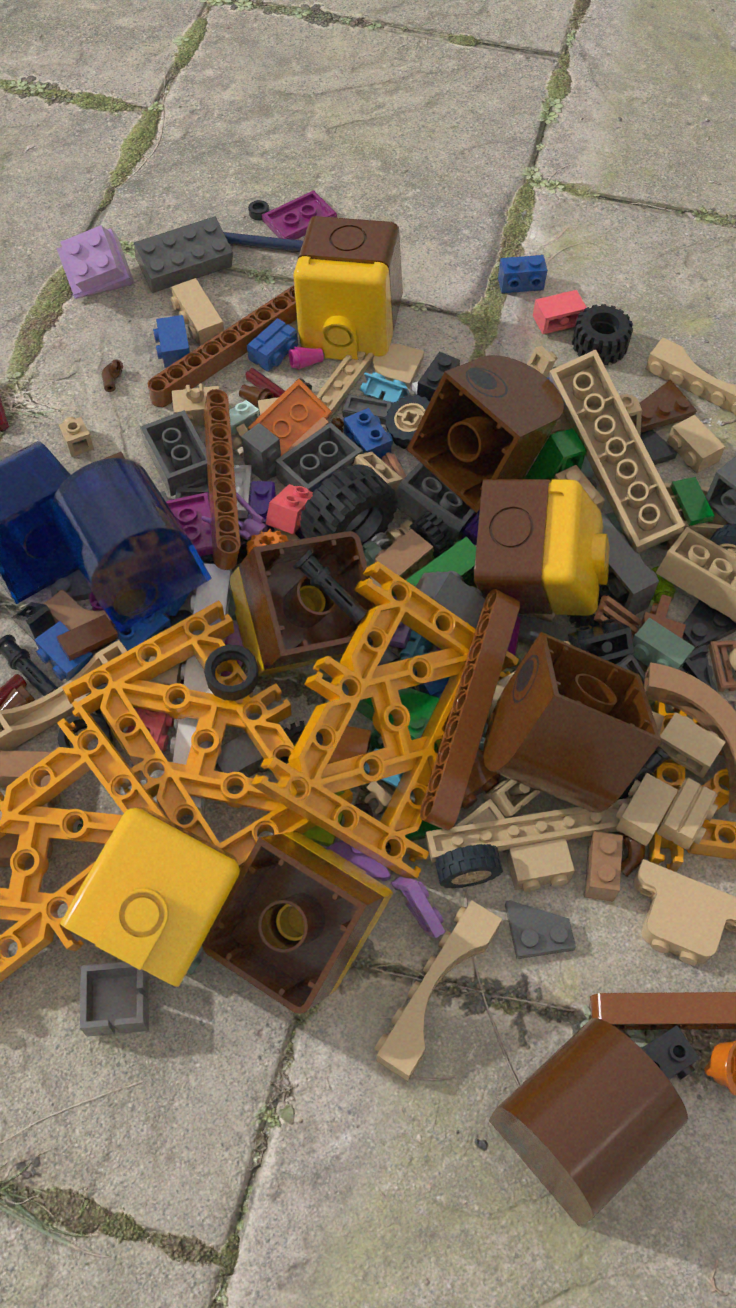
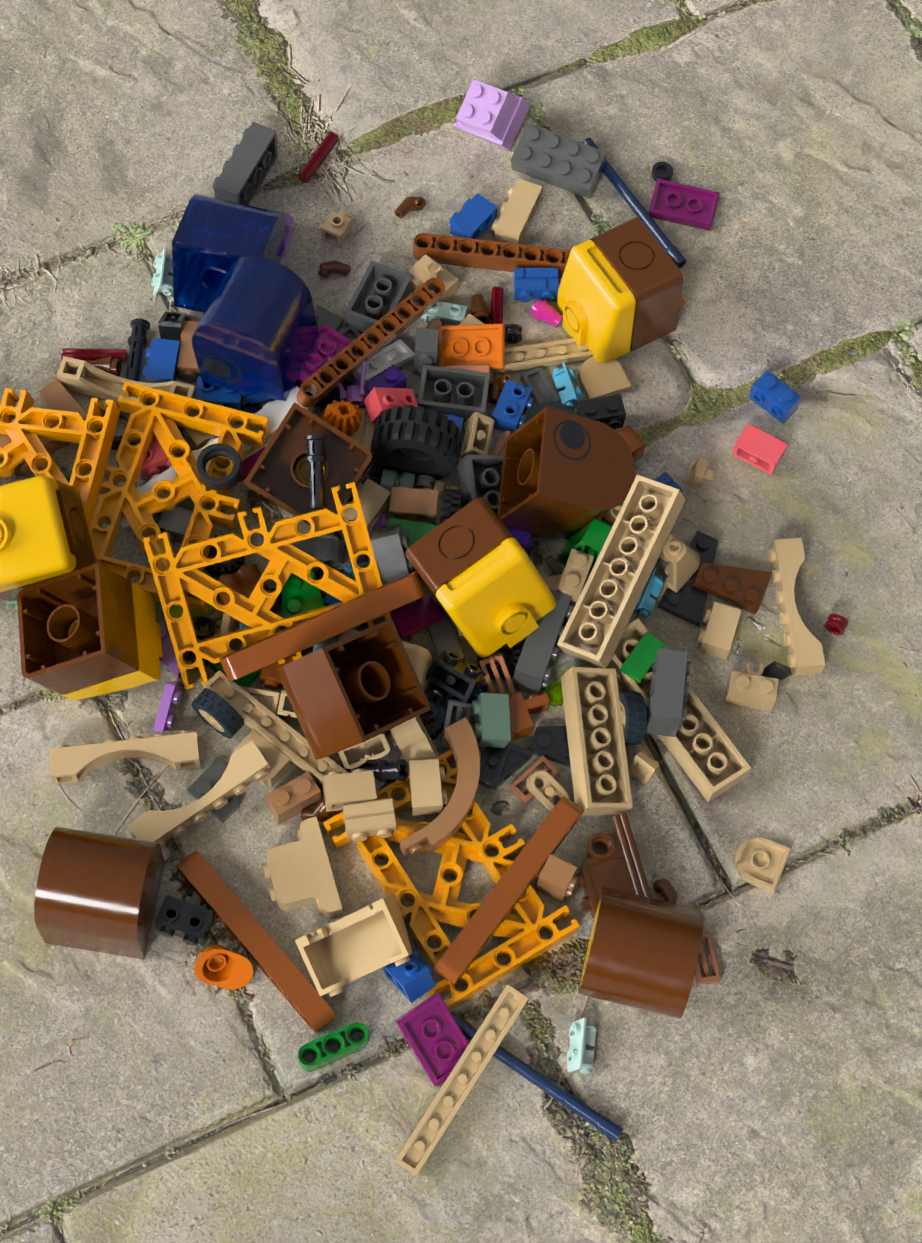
camera: 45 degrees right, 5 degrees up
reddish brown tile [57,614,118,661] -> none
black tyre [572,304,633,365] -> none
none -> tan arch [128,740,272,848]

